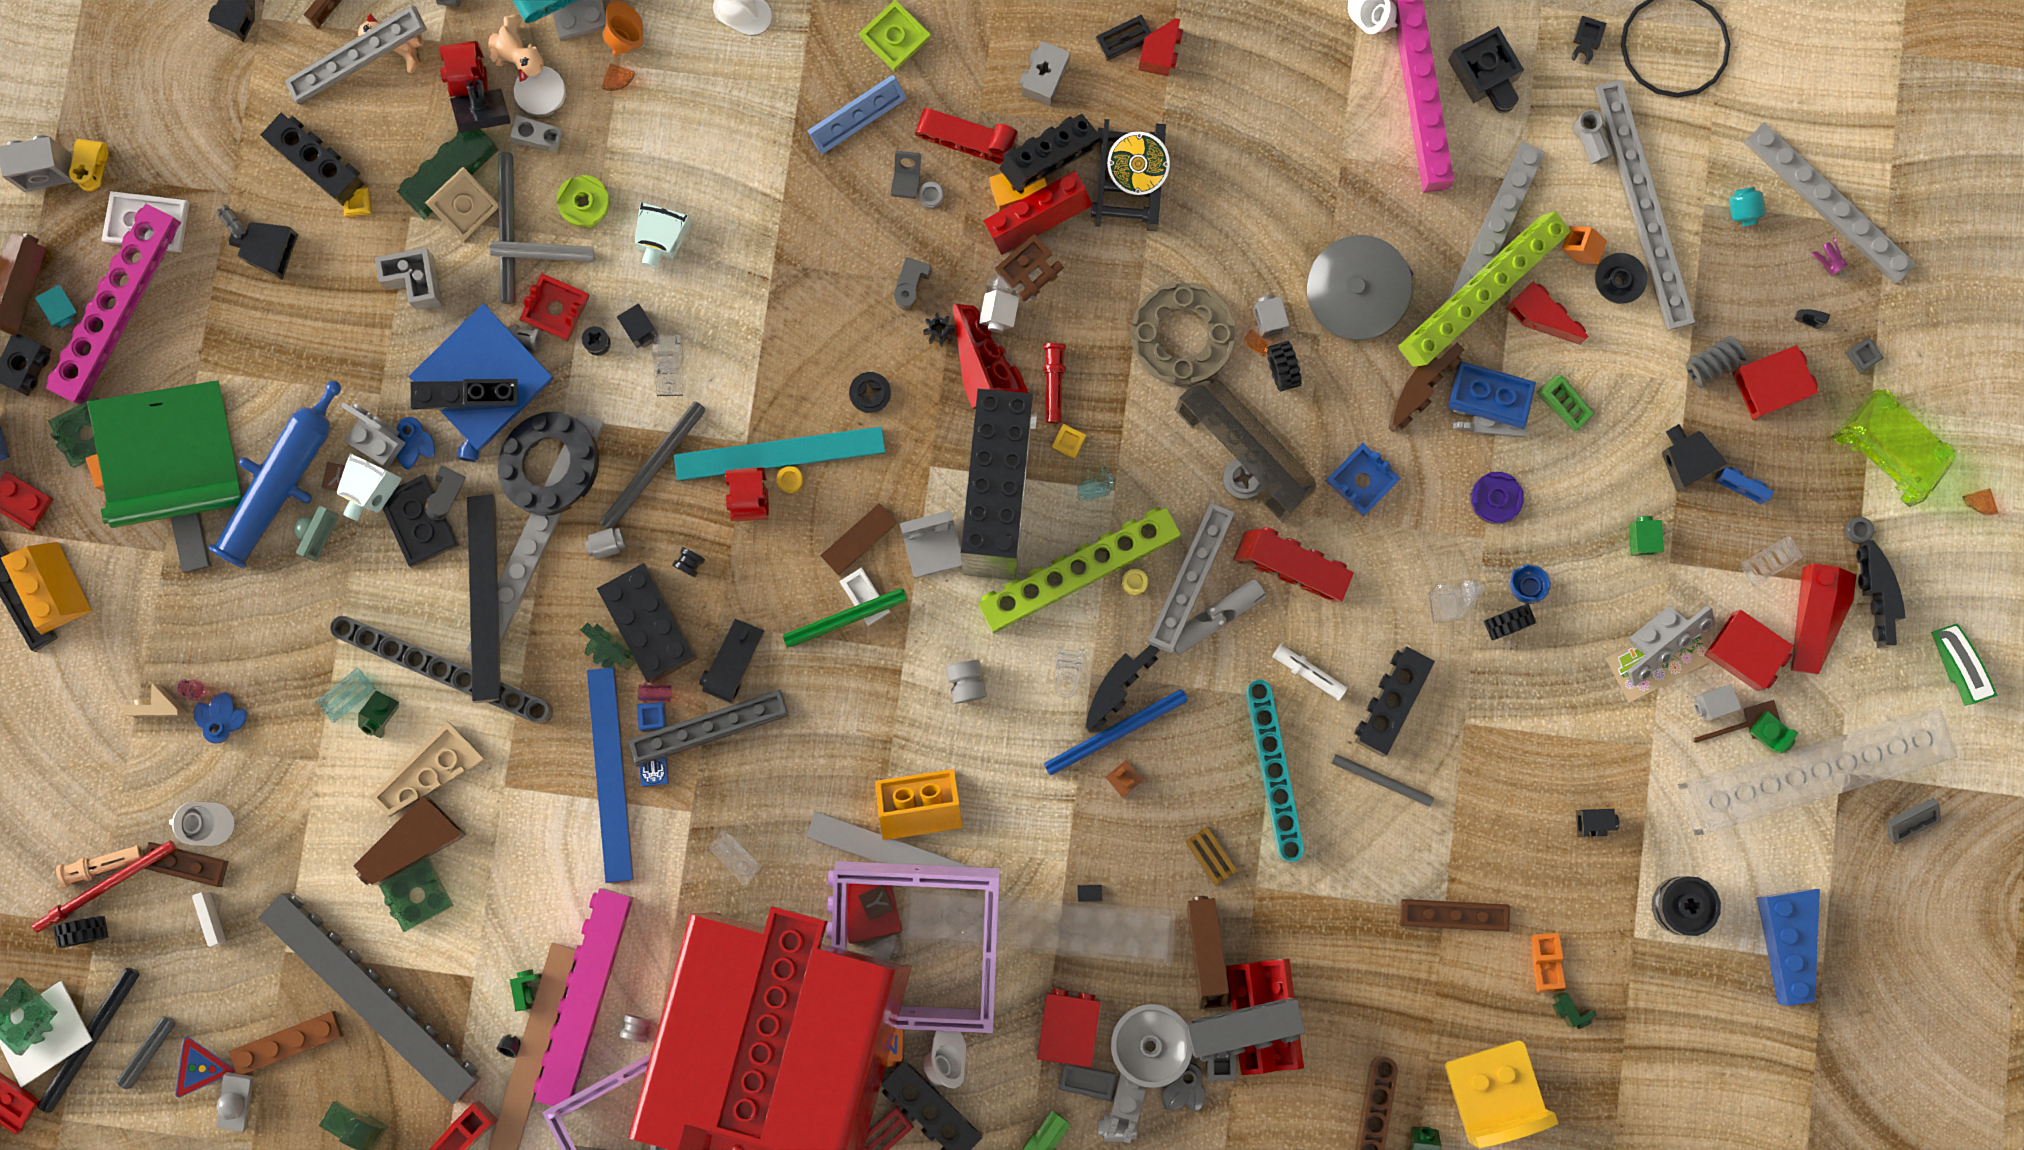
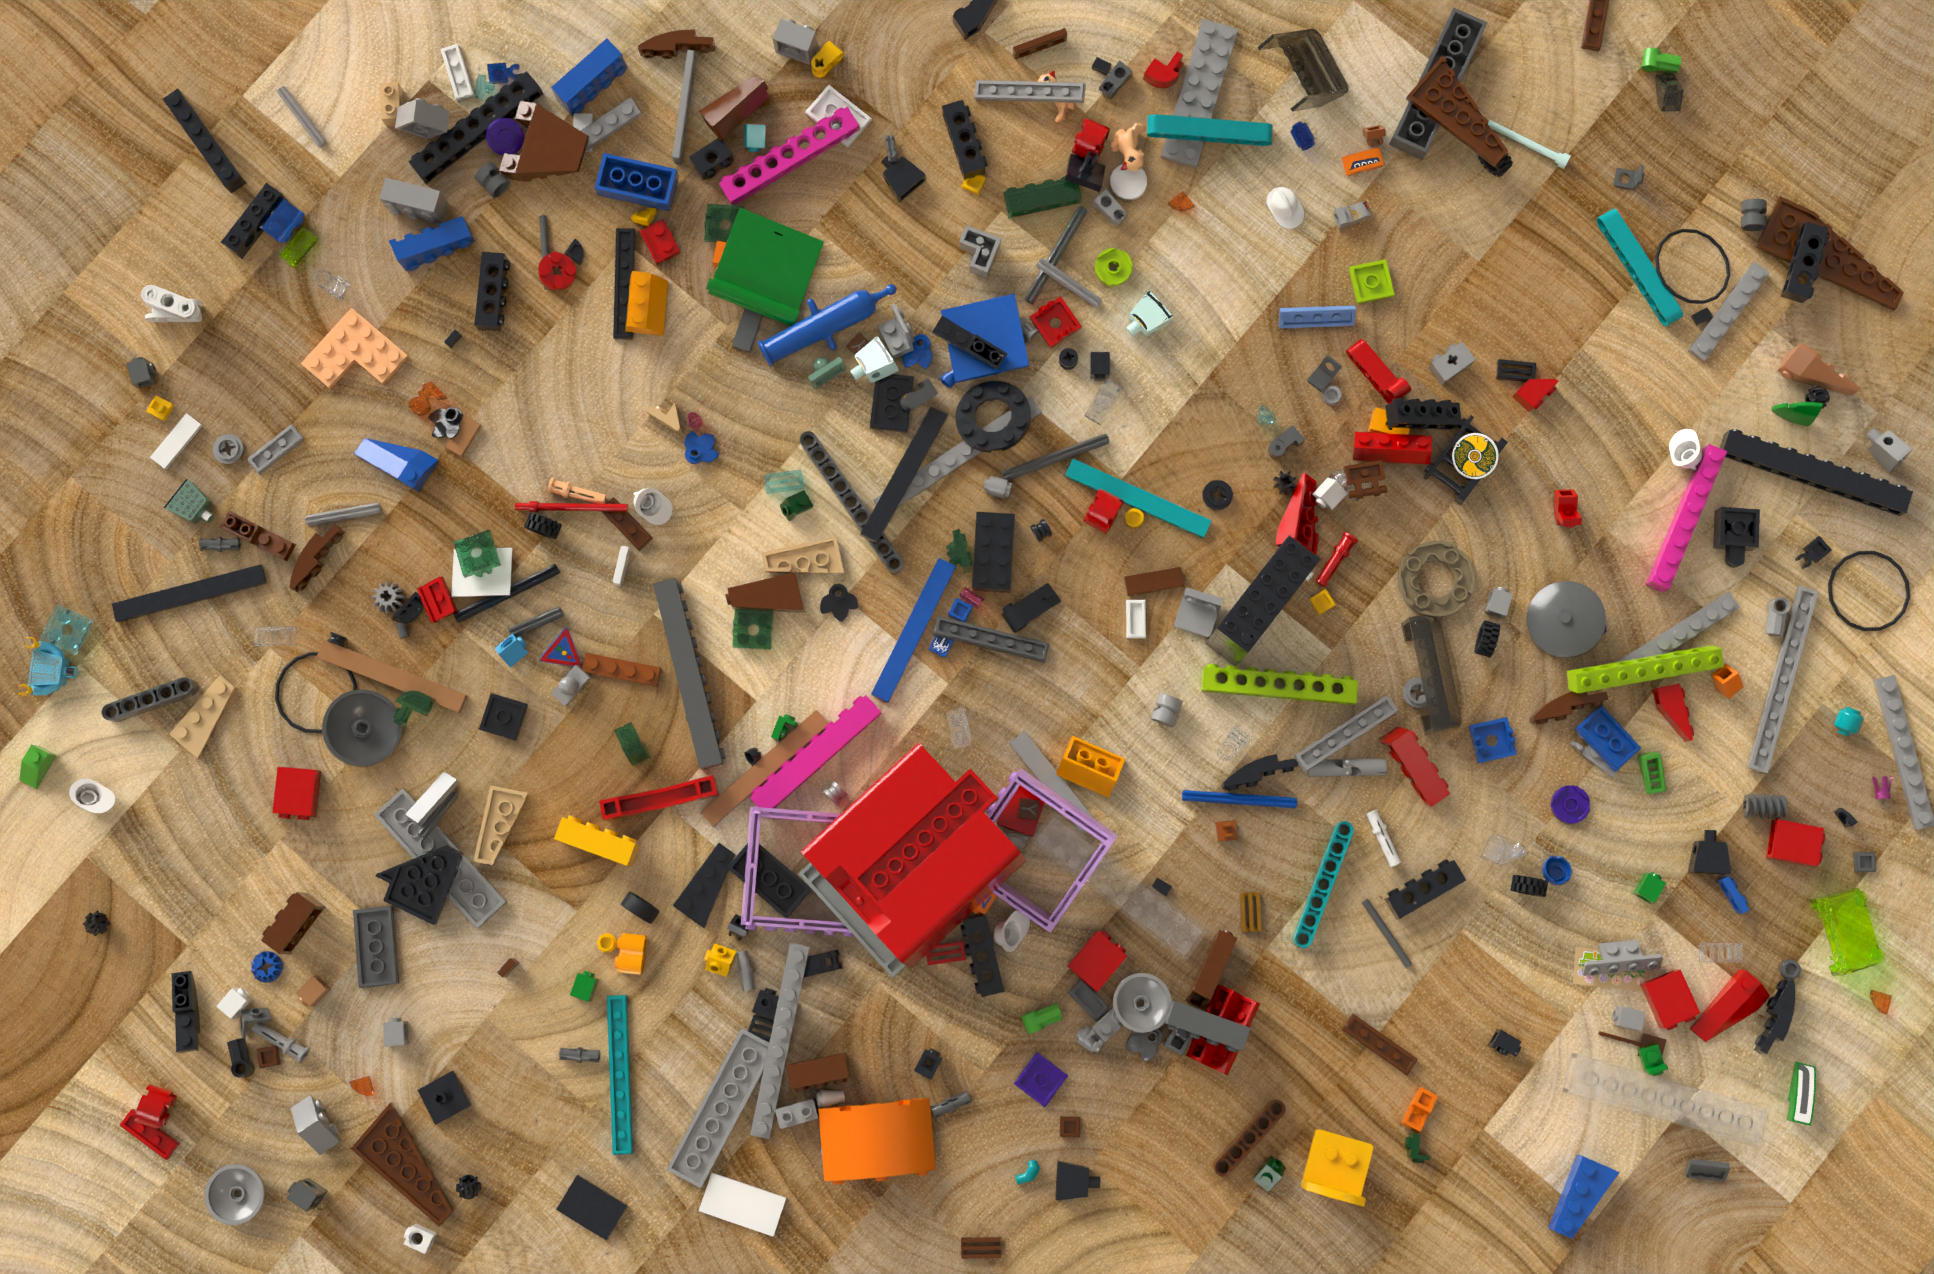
camera: 35 degrees right, 0 degrees up
tan tile [425,167,499,241] -> none
orange piece [603,0,644,56] -> none
green axle [783,588,908,647] -> none
clear light blue bracket [1077,466,1114,501] -> none
light yellow tile [1122,569,1148,596] -> none
clear orange tile [1243,329,1268,357] -> none
black dish [1595,253,1647,304] -> none
black wheel [1652,876,1721,936] -> none
none -> dark azure brick [495,633,528,667]
none -> black plate [820,584,858,622]
none -> clear light blue tile [1256,406,1275,425]
none -> red brick [1554,489,1582,528]

